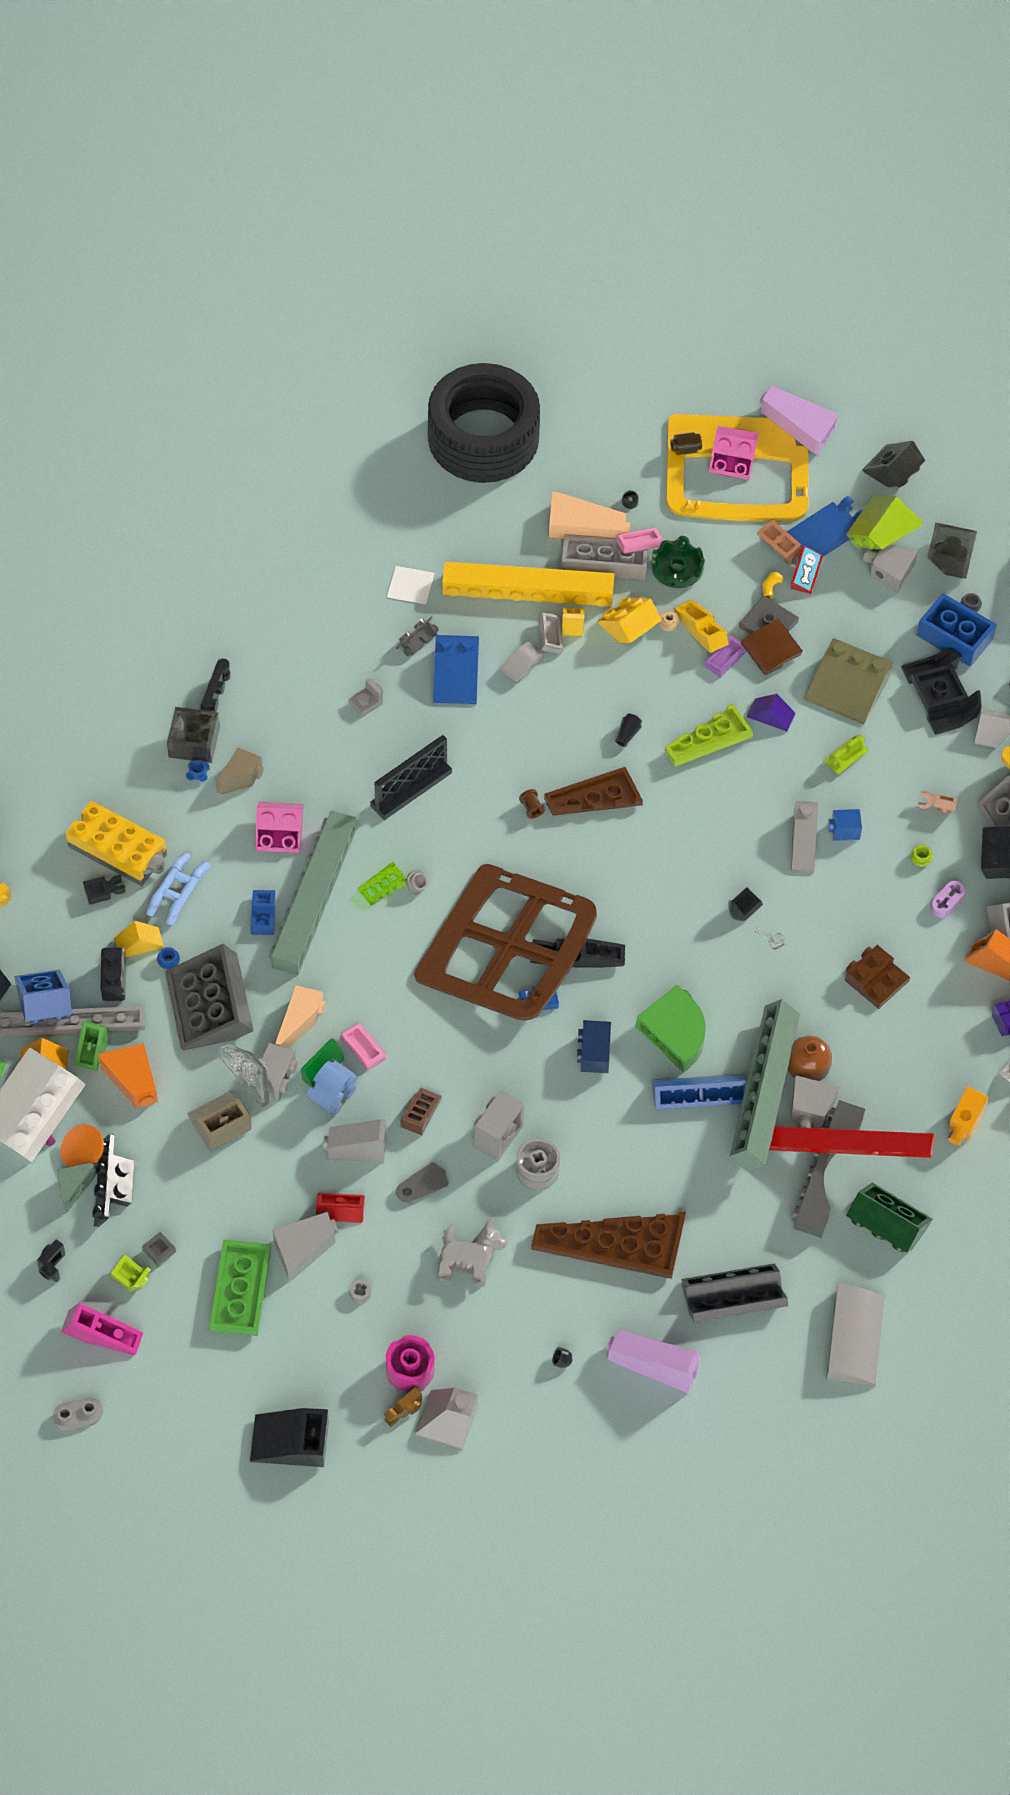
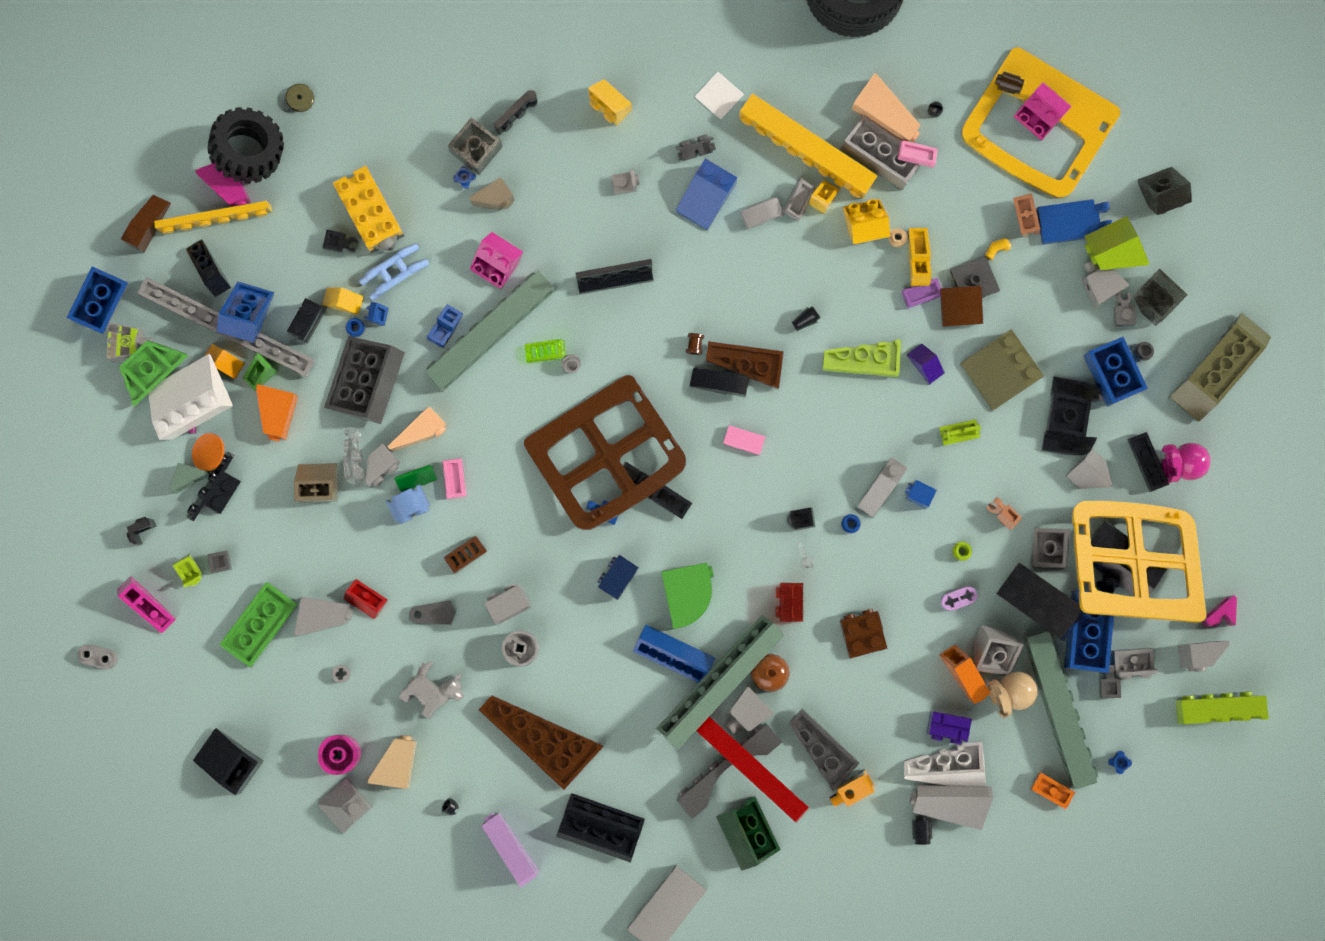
camera: 30 degrees right, 25 degrees up
light grey slope [323,1119,386,1162] -> none
pearl gold plate [384,1387,422,1427] -> none
dark green plate [651,536,705,588] -> none
lavender slope [760,386,838,455] -> none
slope [791,546,823,594] -> none
none -> blue tile [364,302,389,326]
none -> tan slope [368,735,417,789]
none -> yellow slope [588,79,632,125]
none -> black slope [689,368,750,398]
none -> bright pink tile [723,425,765,455]
none -> clear red brick [775,583,803,622]
none -> dark grey wing [789,708,860,791]
none -> blue plate [841,514,861,533]
none -> light grey plate [1114,292,1136,326]

